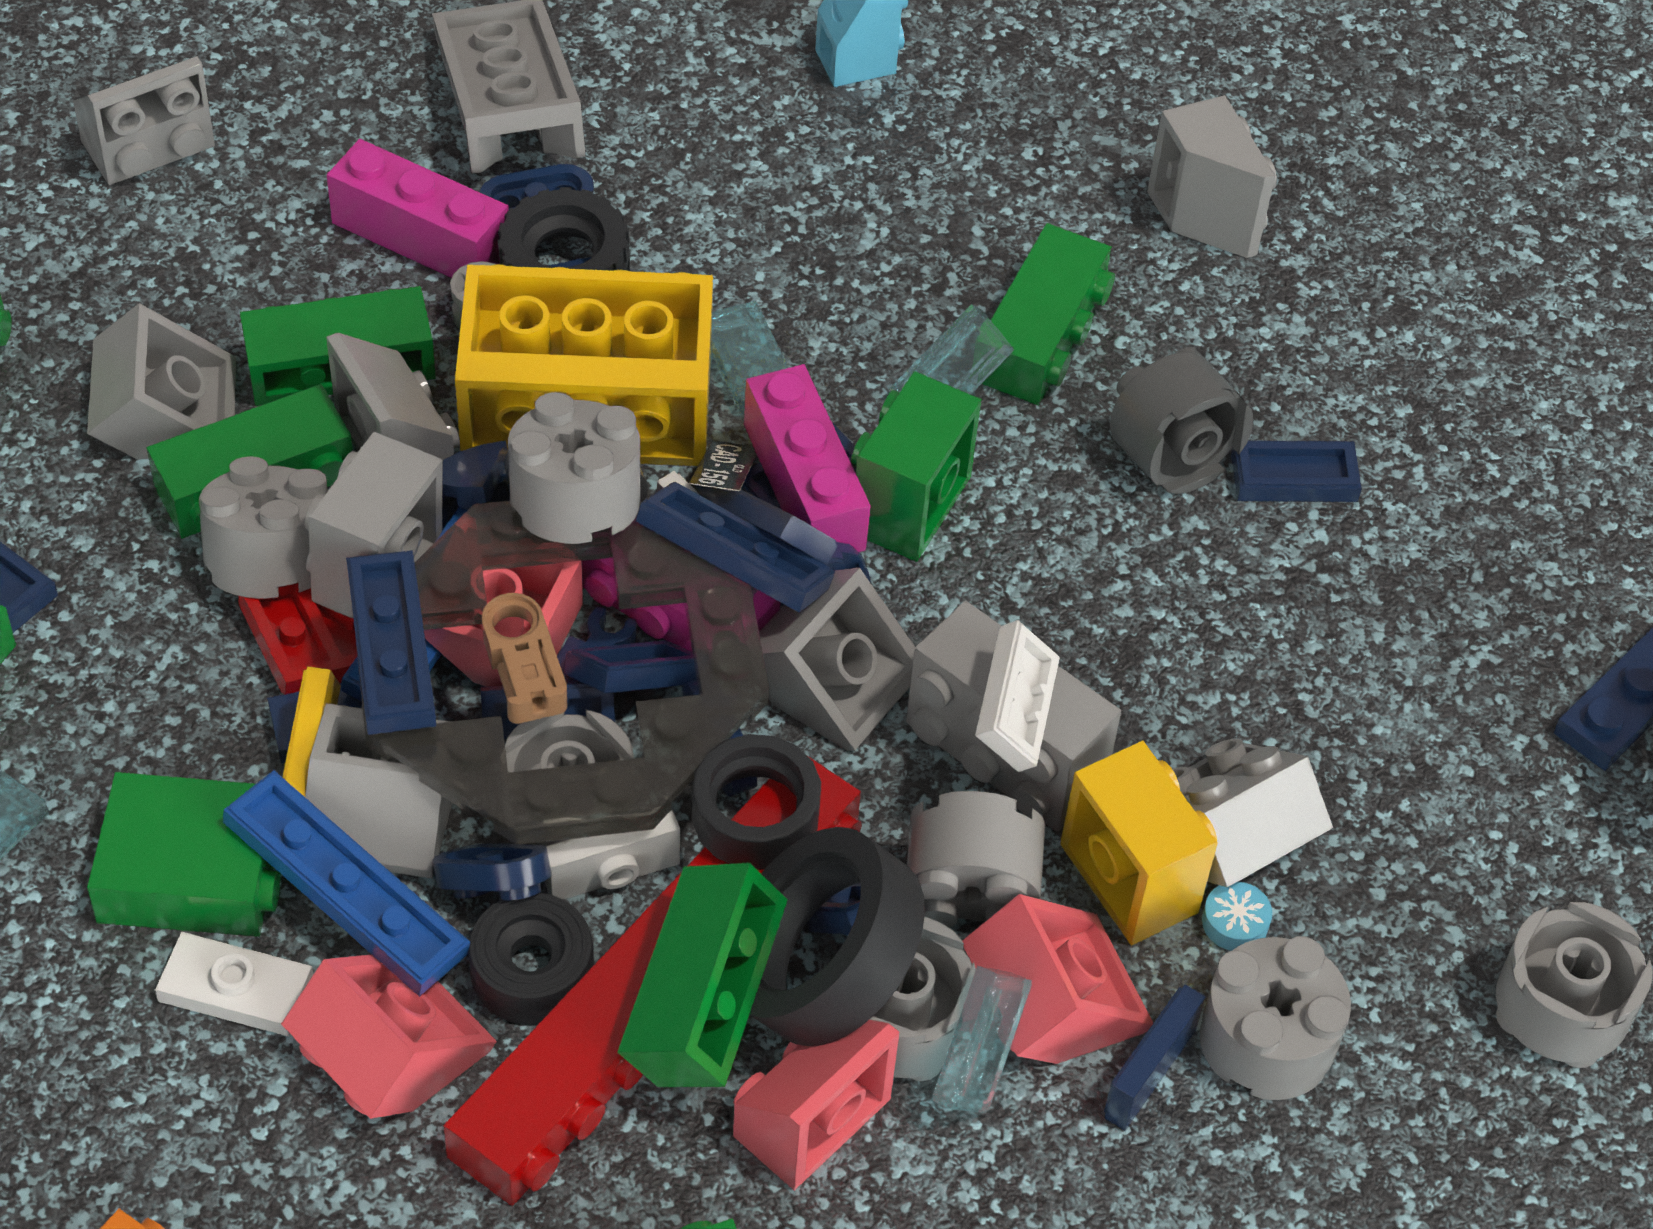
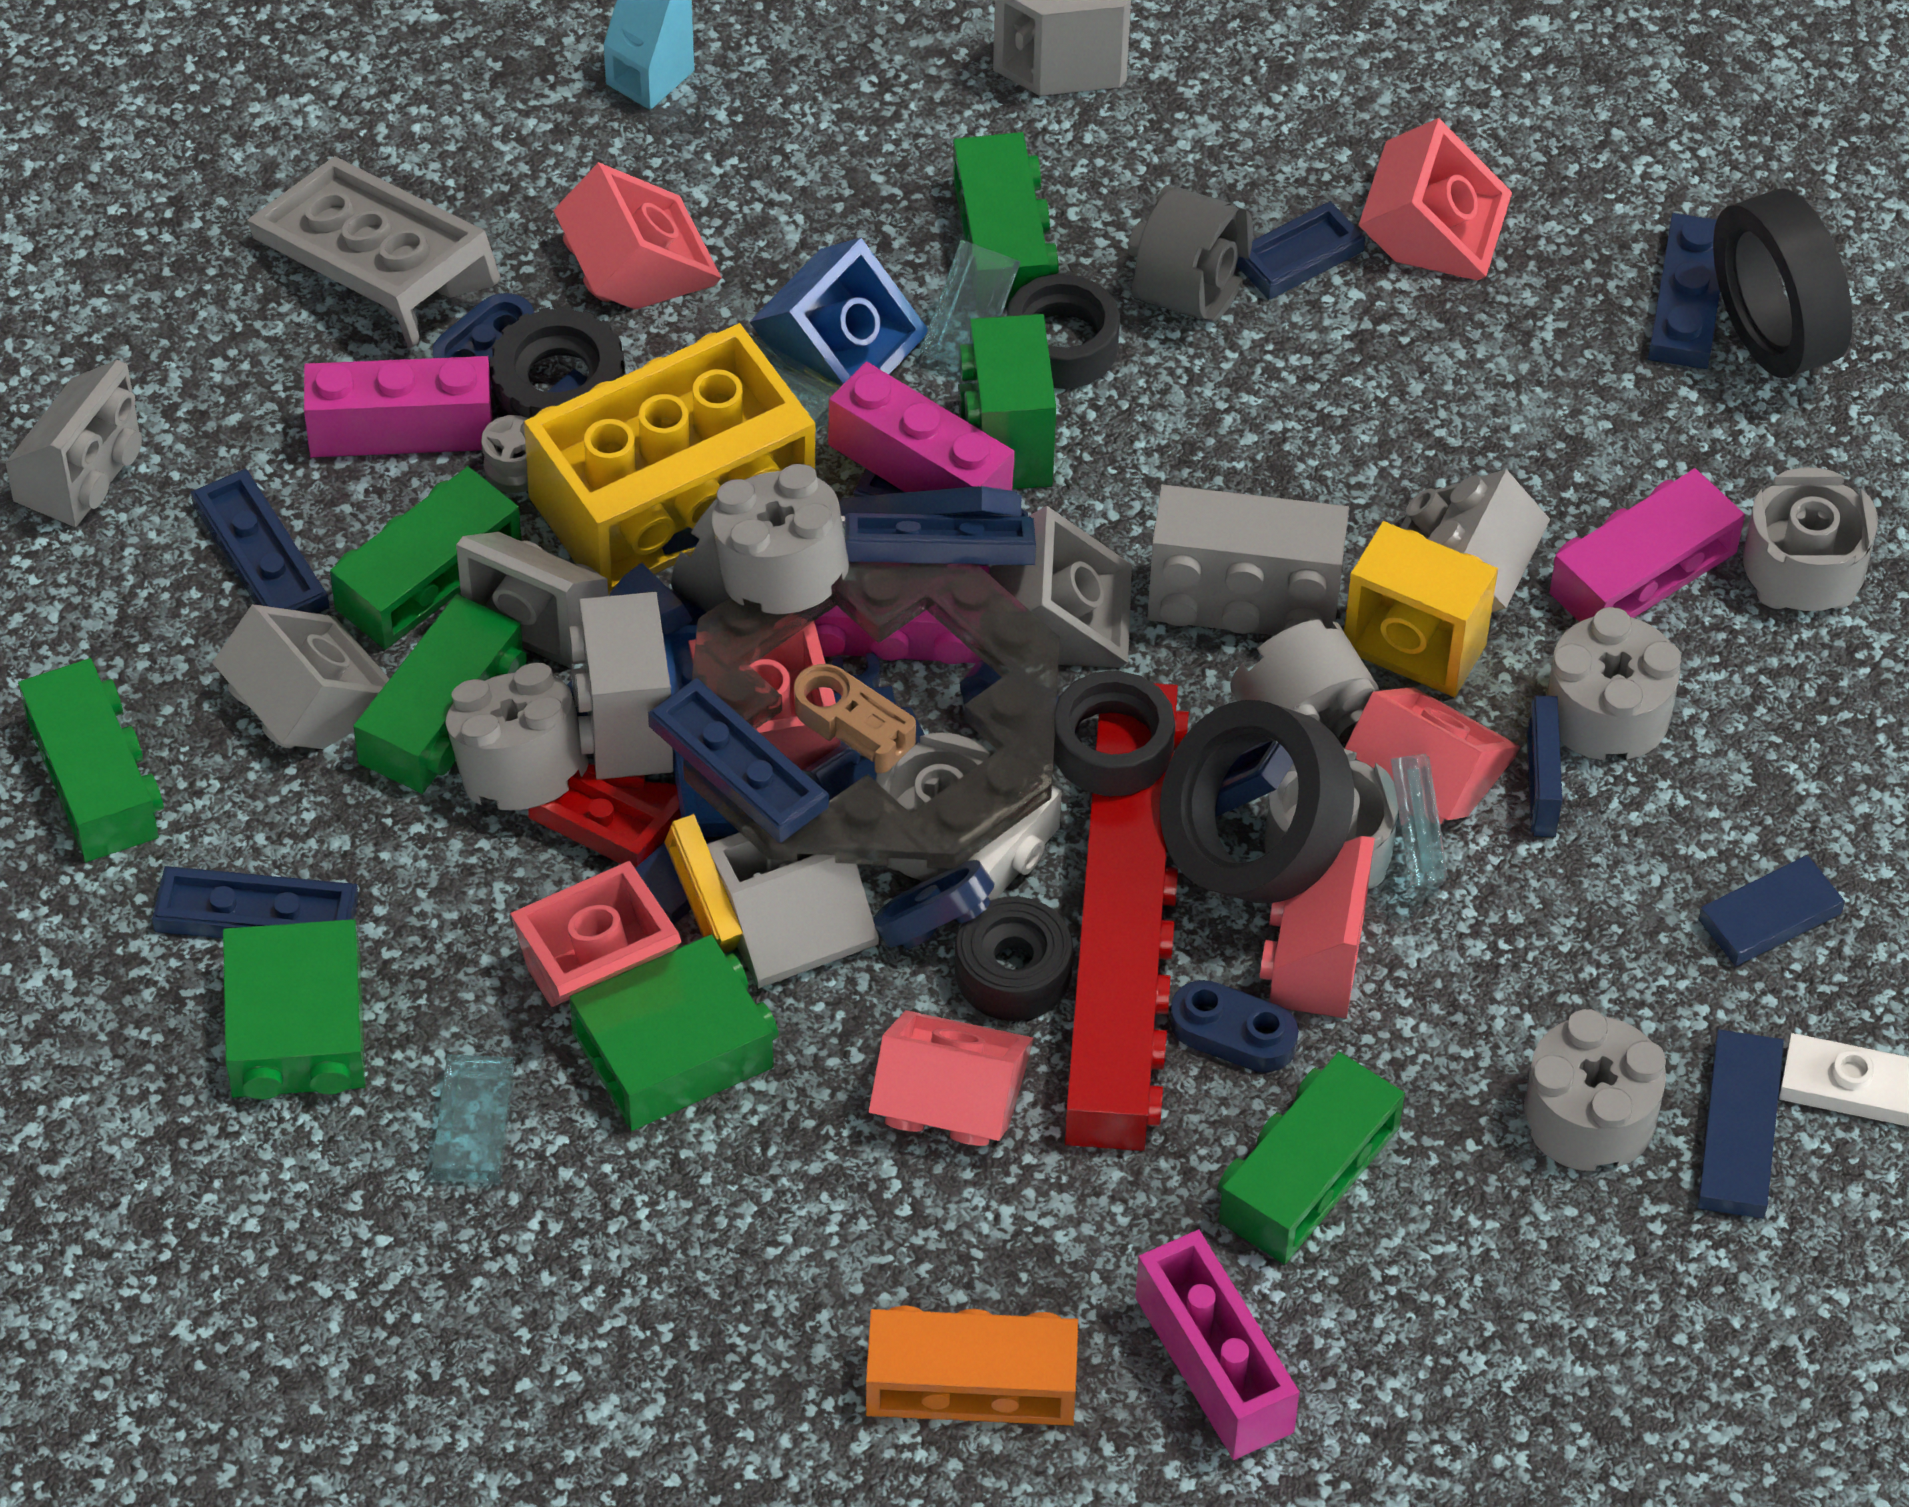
camera: 30 degrees left, 0 degrees up
white plate [155,932,313,1037] -> none
blue tile [223,770,471,997] -> none
dark blue tile [564,641,708,693] -> none
green brick [617,863,788,1087] -> none
black sticker [689,440,757,491] -> none
white plate [975,620,1060,772] -> none
medium azure tile [1202,882,1272,951] -> none
none -> dark blue tile [191,468,330,614]
none -> coral slope [510,861,681,1008]
none -> coral slope [553,162,722,310]
none -> blue slope [749,238,930,396]
none -> black tyre [1007,274,1120,389]
none -> dark blue plate [1170,980,1298,1072]
none -> coral slope [1359,118,1512,280]
none -> dark pink brick [1549,468,1745,622]

